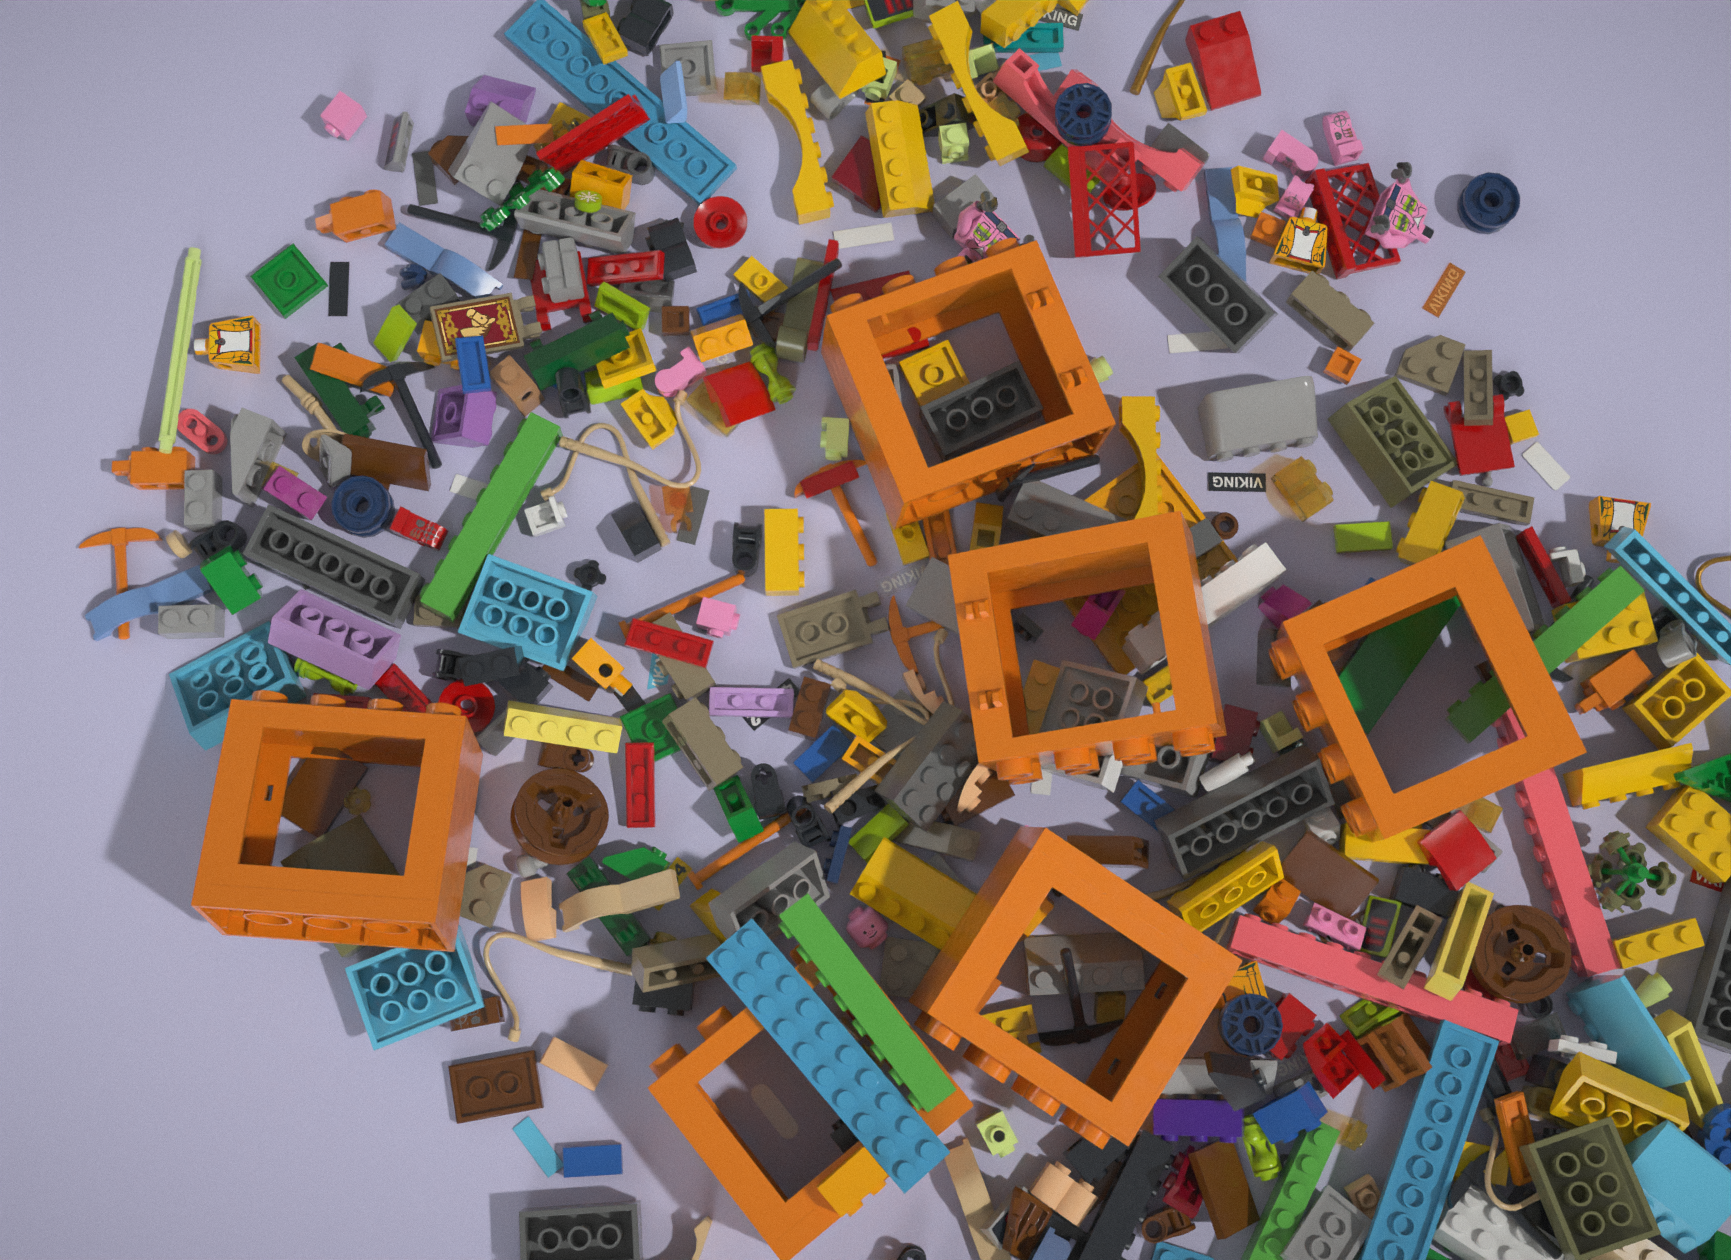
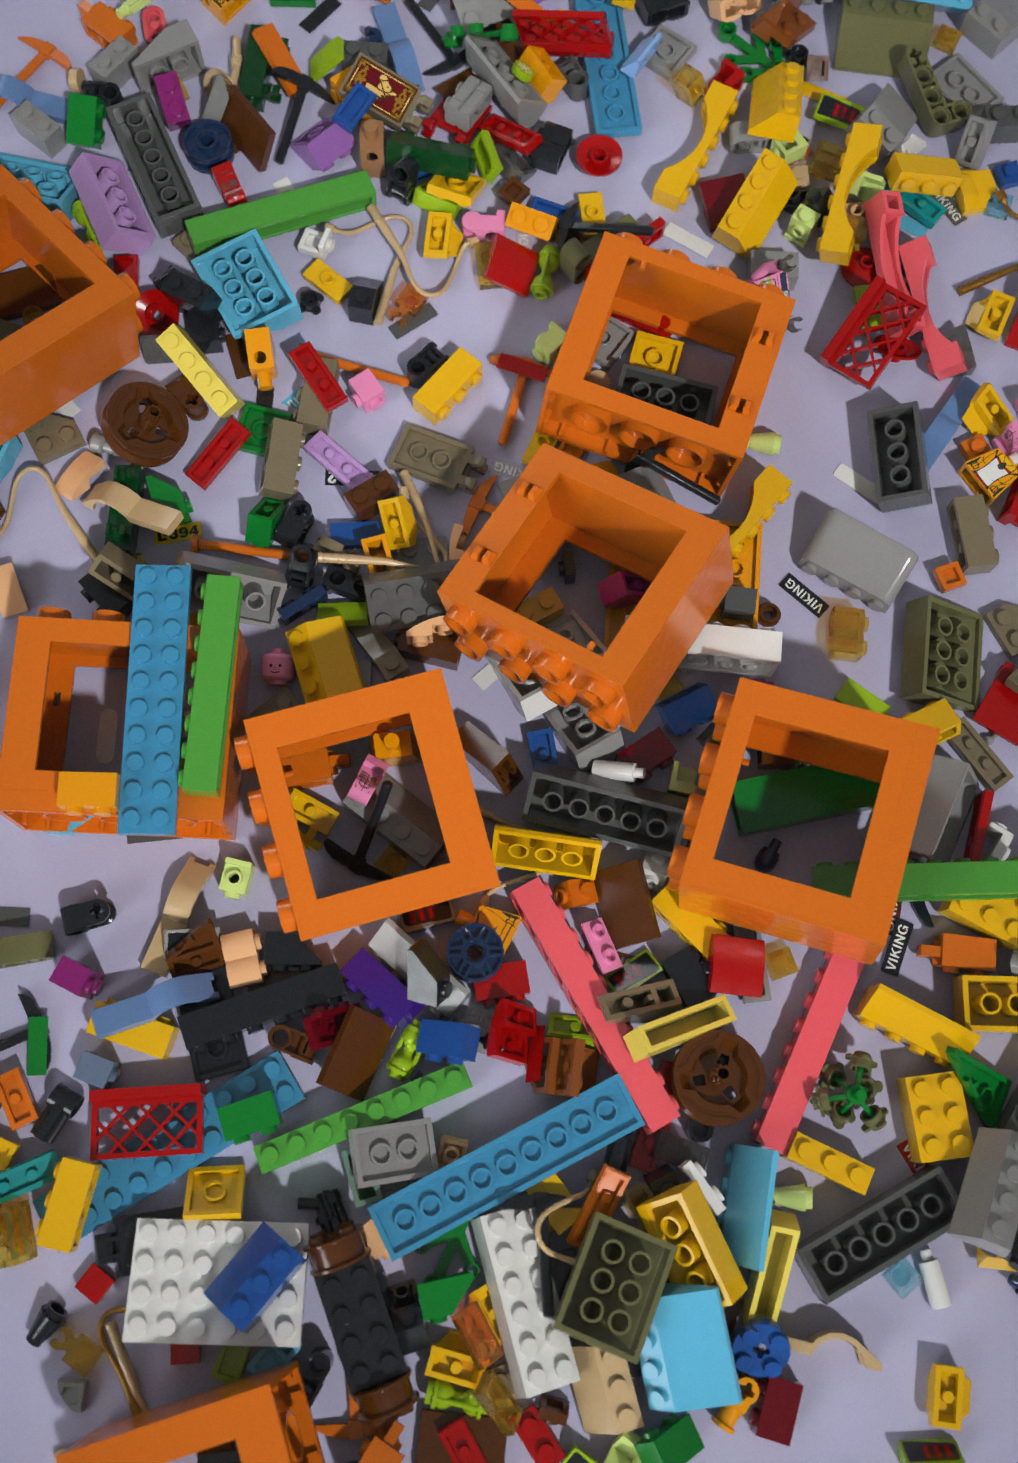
camera: 40 degrees right, 5 degrees down
dark blue wheel [1055,83,1112,146] -> none
clear yellow plate [1338,1118,1368,1151] -> none
none -> yellow plate [302,258,352,306]
none -> bright pink leg [346,754,390,807]
none -> blue brick [655,682,717,736]
none -> dark blue cylinder [754,838,782,873]

